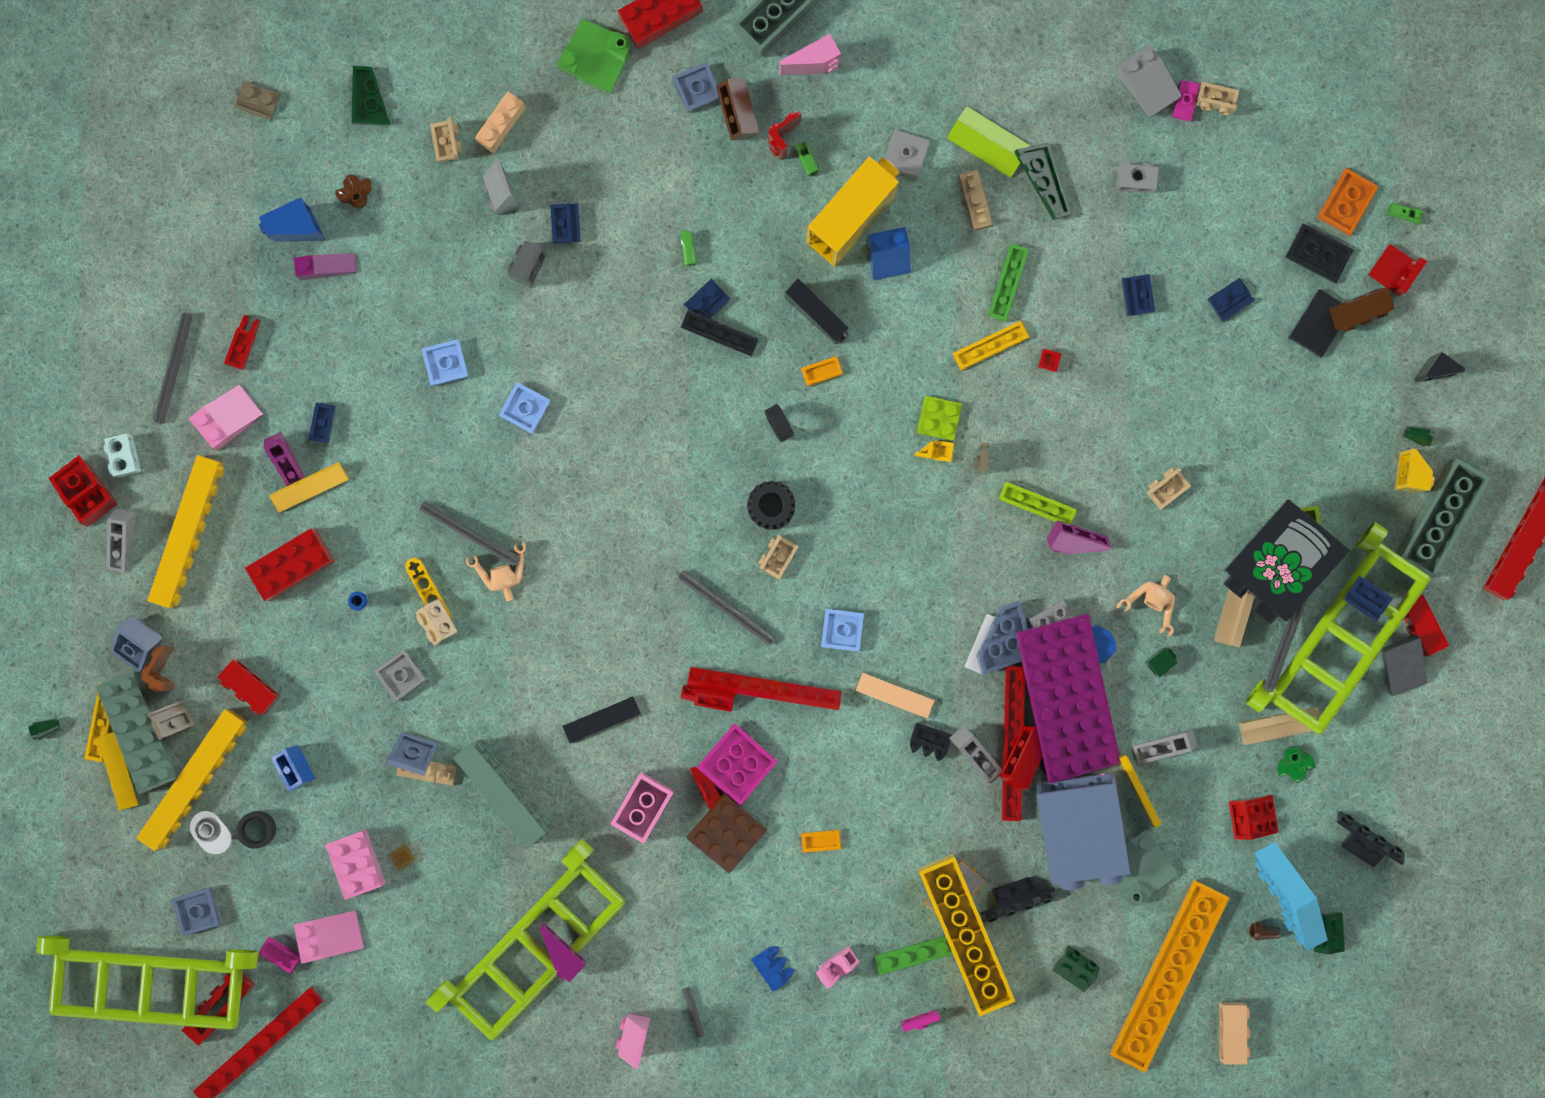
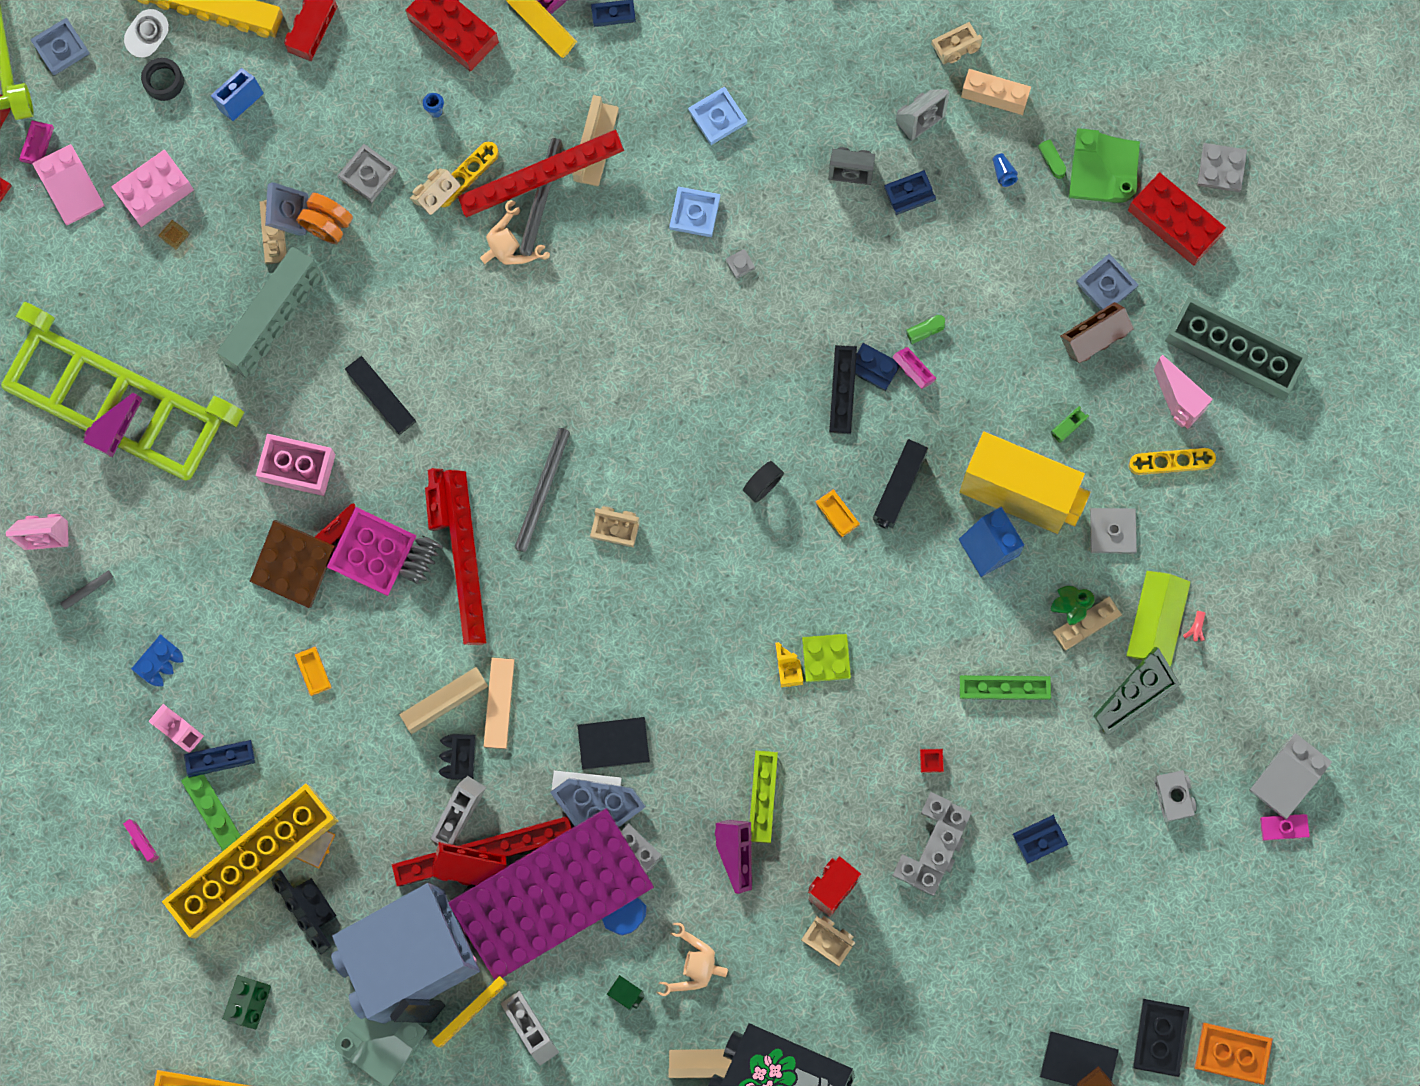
camera: 80 degrees right, 10 degrees down
black tyre [747,481,795,530] -> none
red bracket [768,111,802,160] -> none
light blue plate [821,609,864,652] -> none
yellow tile [952,321,1029,371] -> none
dark tan plate [973,443,990,474] -> none
tan bracket [1196,82,1239,115] -> none
dark blue plate [1207,278,1255,322] -> none
none -> dark blue tile [184,740,256,778]
none -> orange wheel [296,193,353,245]
none -> black tile [390,999,445,1023]
none -> dark grey piece [399,536,443,586]
none -> tan panel [399,667,489,734]
none -> red plate [458,129,625,218]
none -> tan panel [572,95,619,186]
none -> black tile [577,717,650,770]
none -> light grey plate [726,249,755,279]
none -> red brick [808,856,861,918]
none -> dark pink plate [892,347,936,389]
none -> light grey bracket [892,792,972,896]
none -> blue cone [992,153,1018,187]
none -> bright green bar [1038,139,1066,179]
none -> green plate [1050,586,1095,625]
none -> yellow beam [1128,448,1216,475]
none -> coral bar [1183,611,1206,642]

